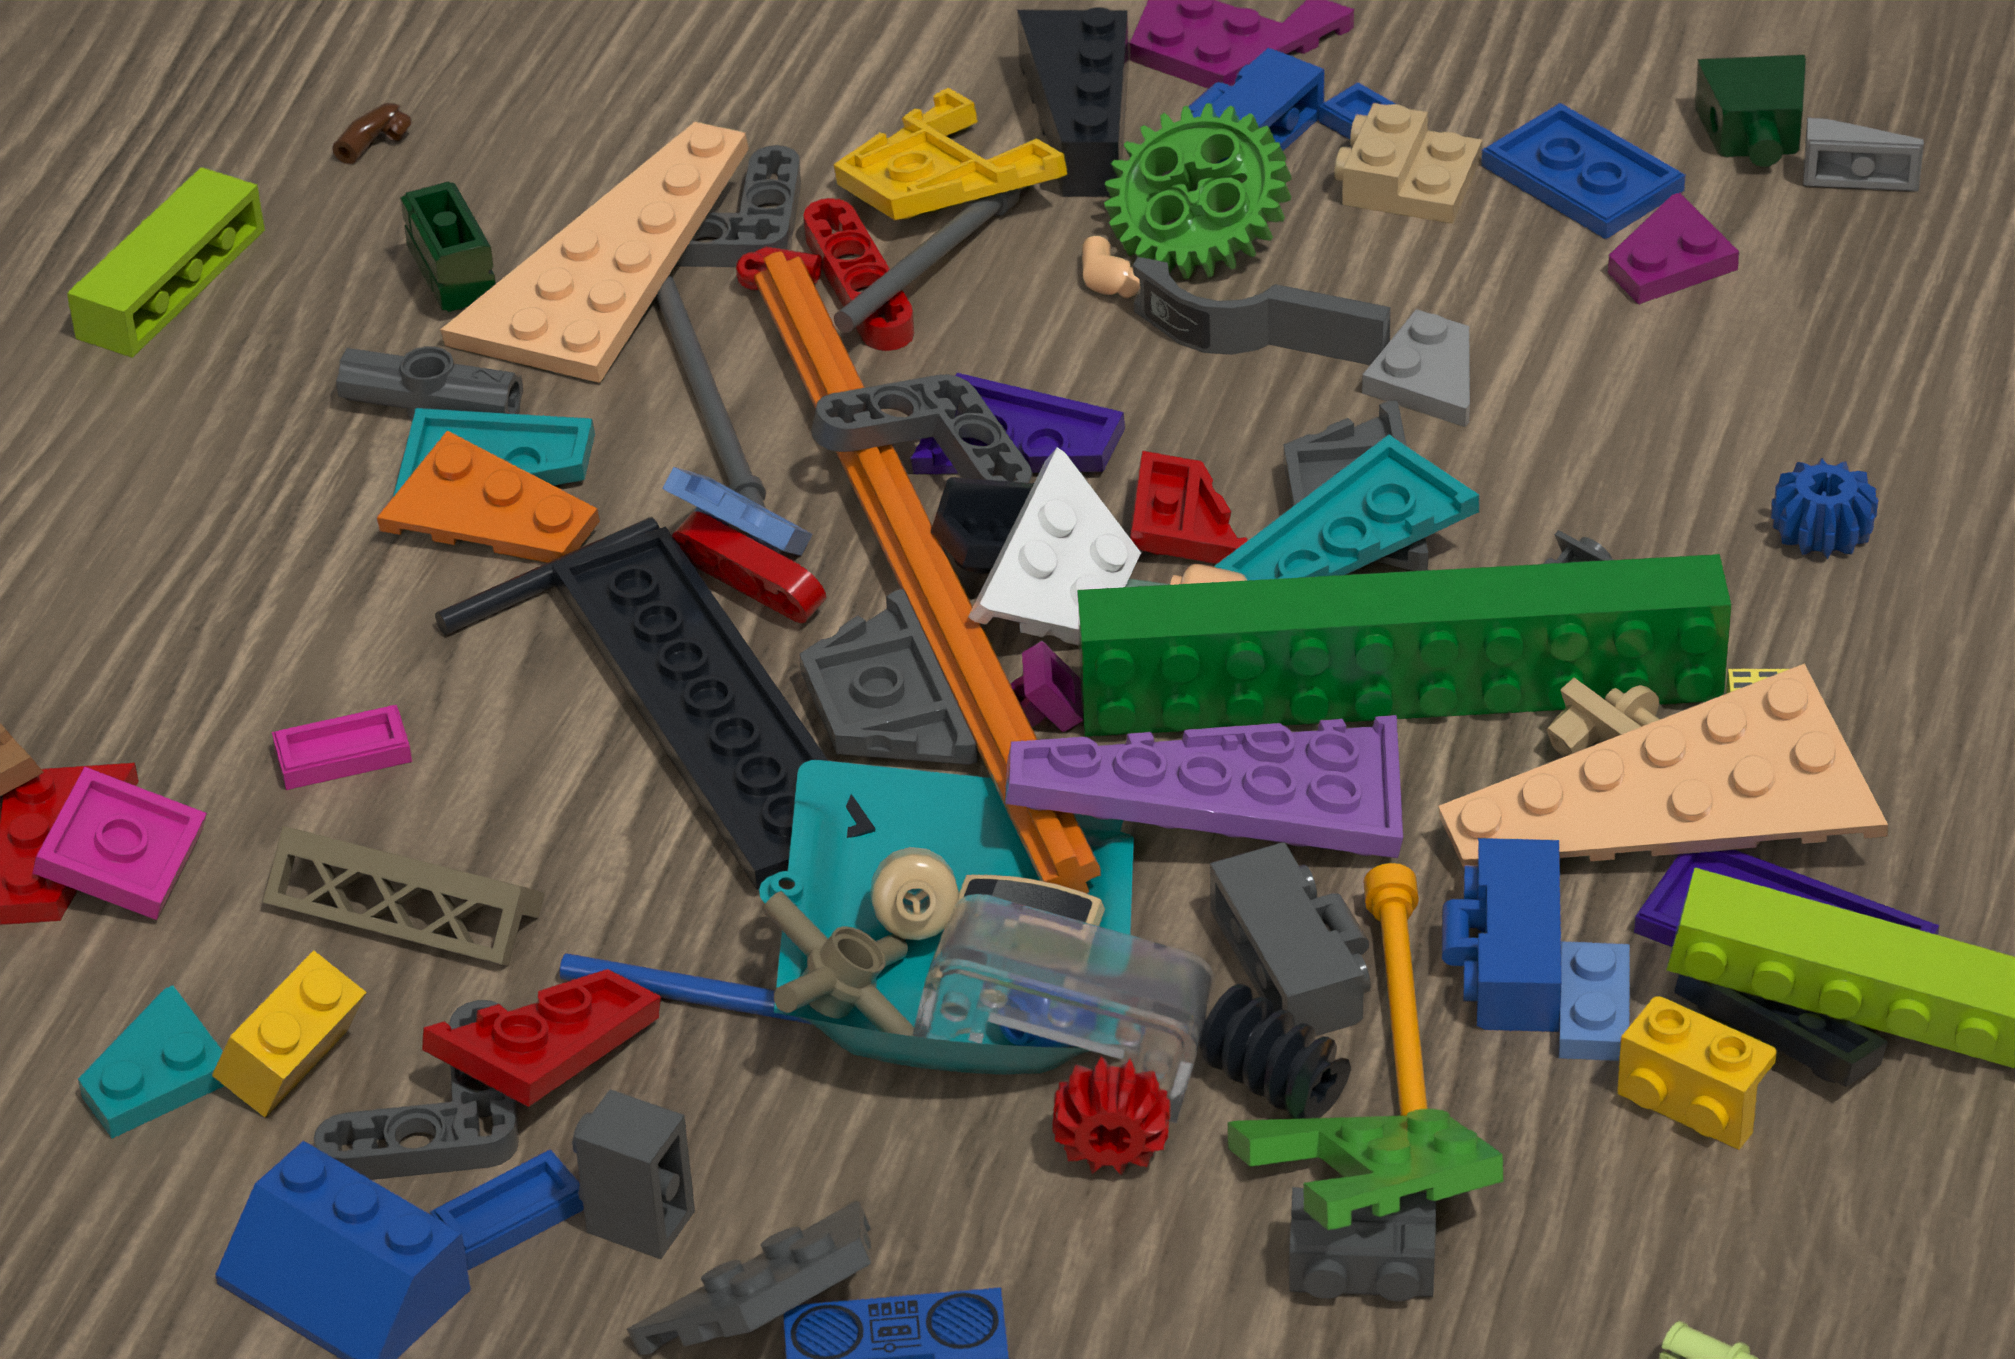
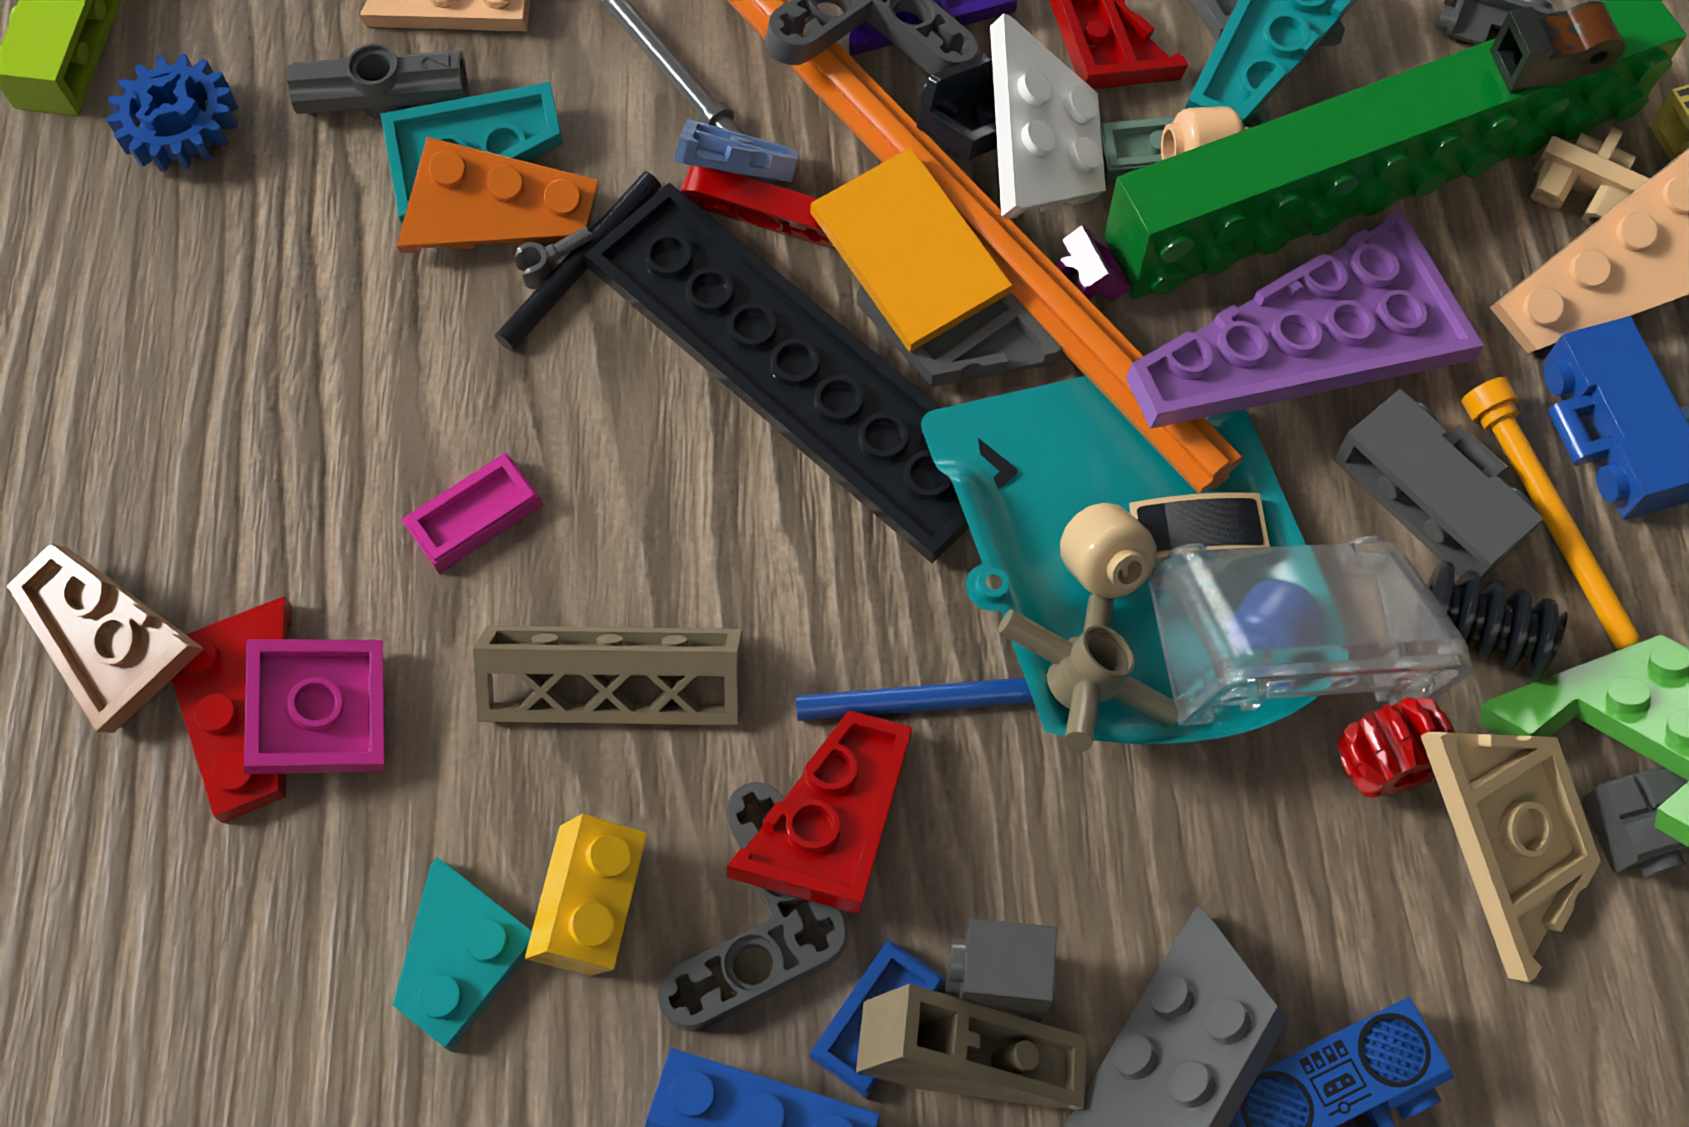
camera: 20 degrees left, 25 degrees up
none -> blue gear [107,54,239,172]
none -> dark grey hand [515,226,594,289]
none -> light orange tile [810,147,1012,353]
none -> dark tan slope [856,984,1087,1110]
none -> tan wing [1421,732,1601,982]
none -> pearl dark grey leg [1490,1,1626,93]

